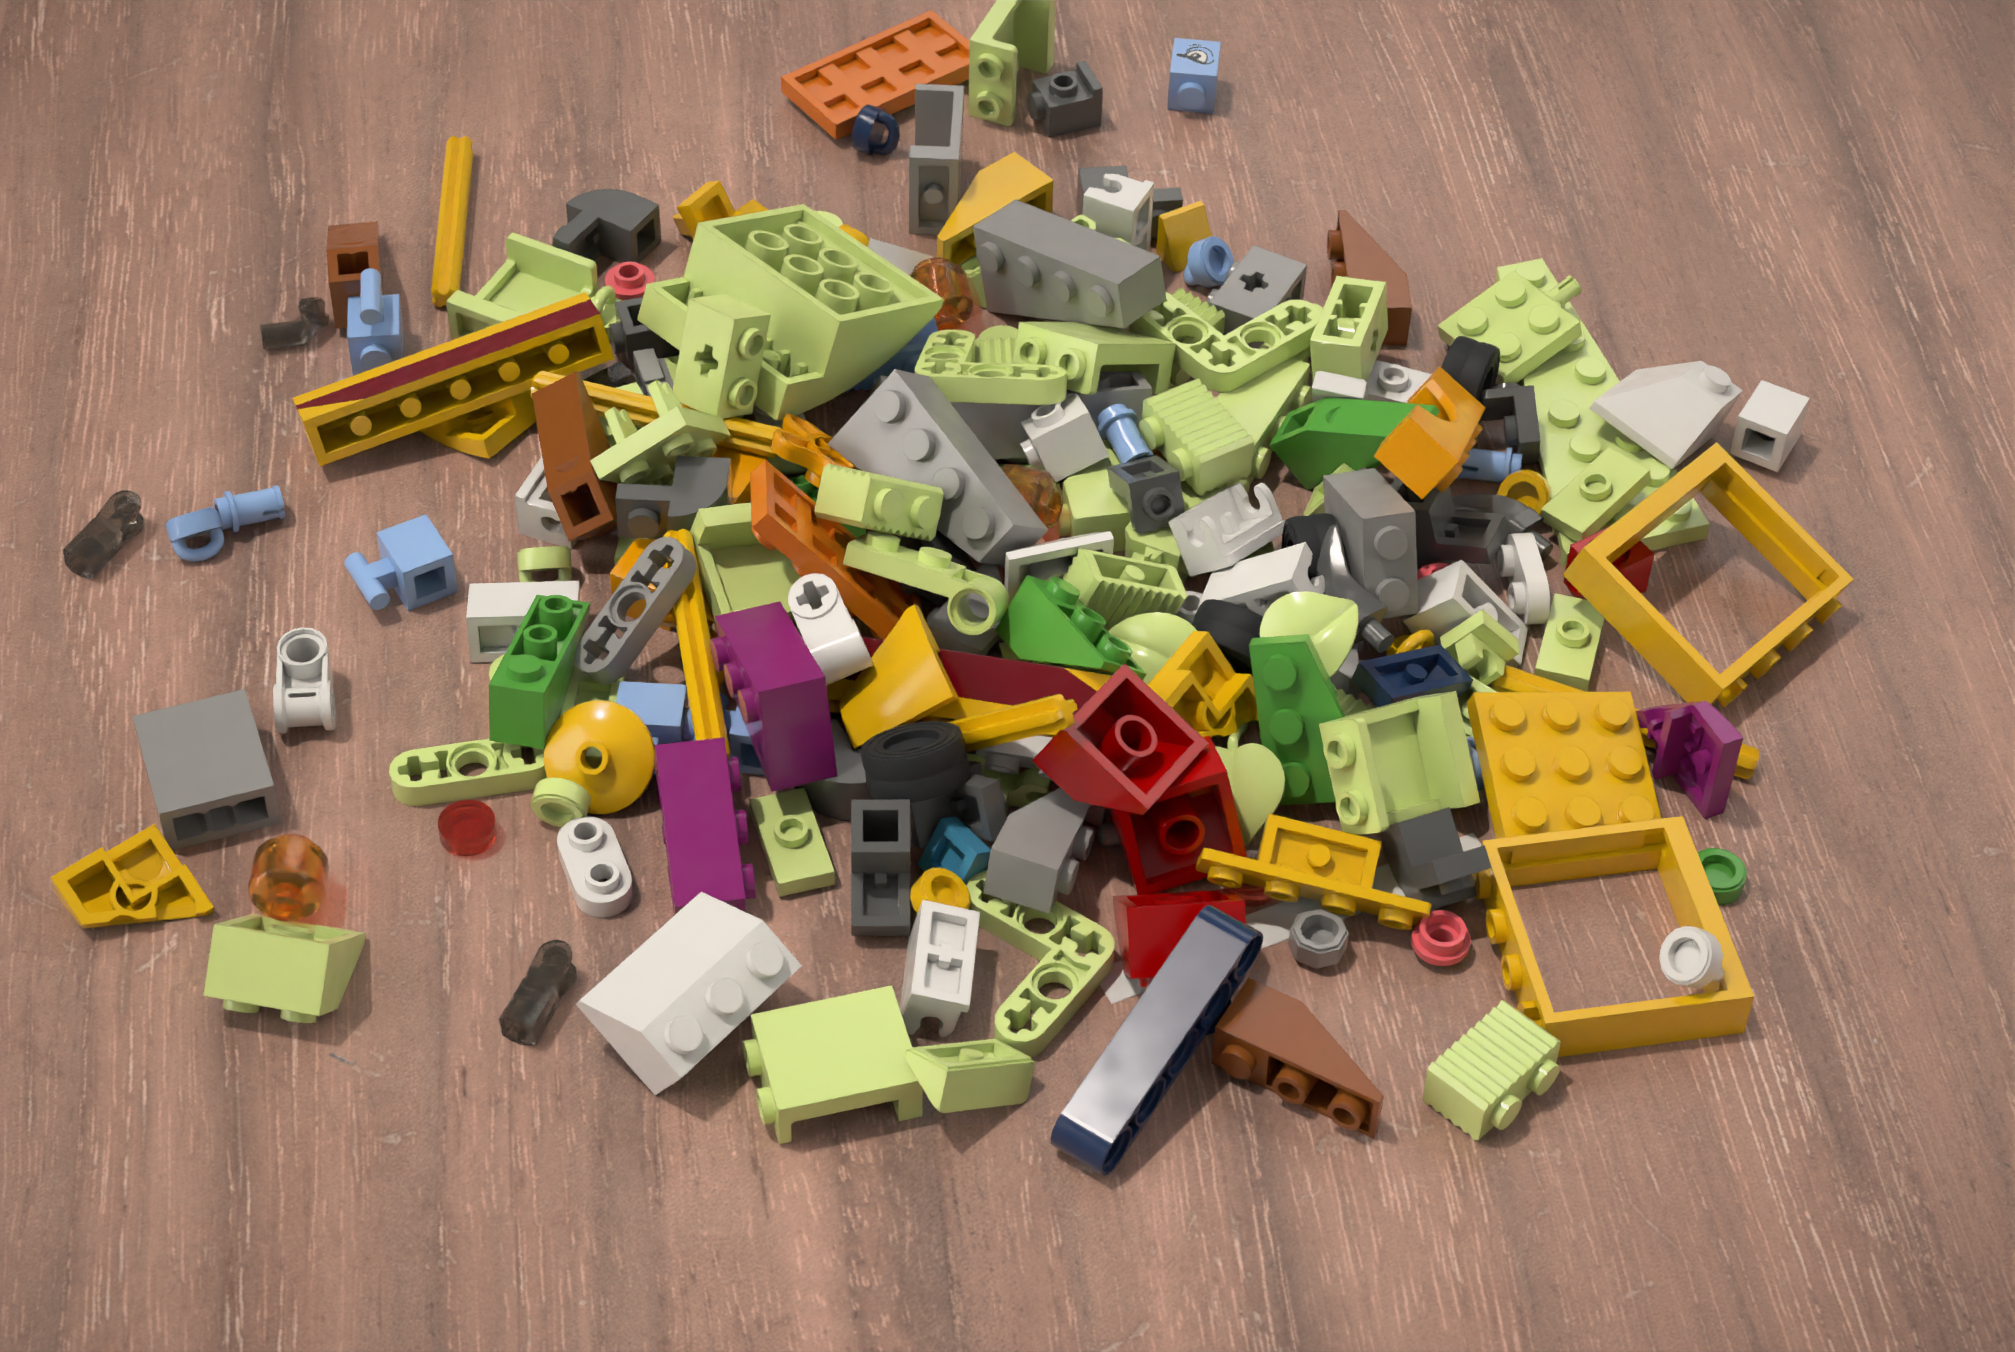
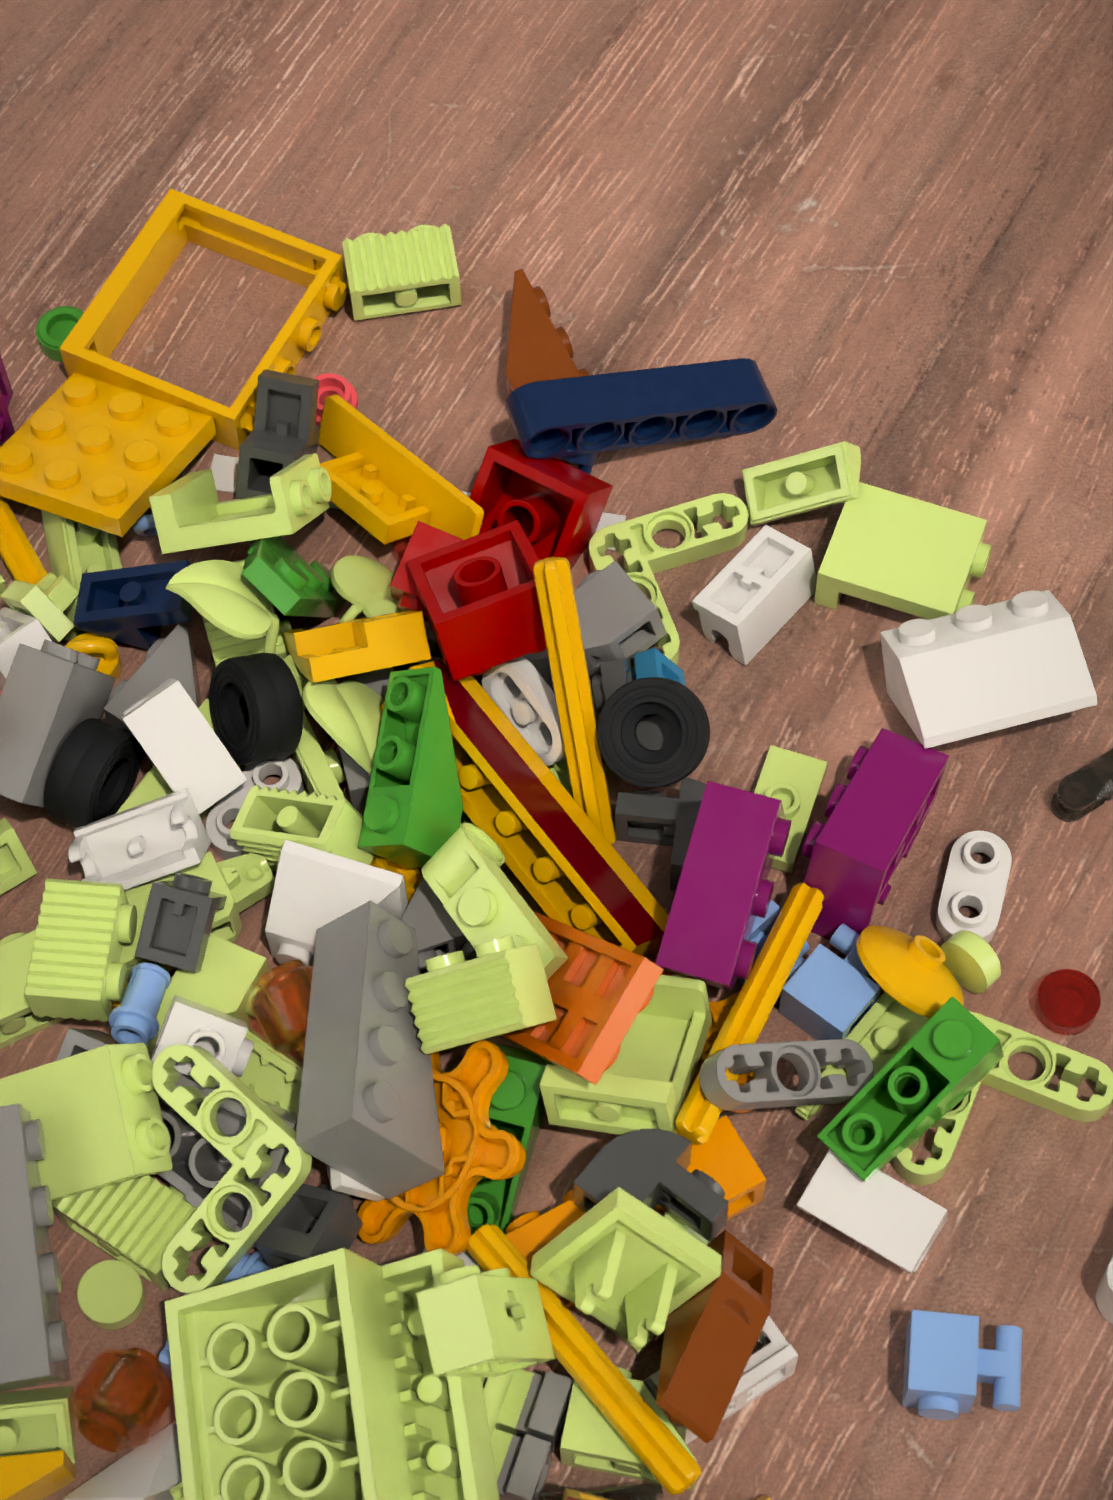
camera: 140 degrees left, 15 degrees up
yellowish green tile [517,546,572,582] -> none
white piece [788,573,873,686] -> none
yellow slope [839,604,959,749] -> none
dark grey brick [851,799,910,936] -> none
yellow tile [910,868,971,914] -> none
light grey tile [1288,909,1349,969] -> none
dark grey bar [1316,524,1394,653] -> none
white tile [1659,926,1724,988] -> none

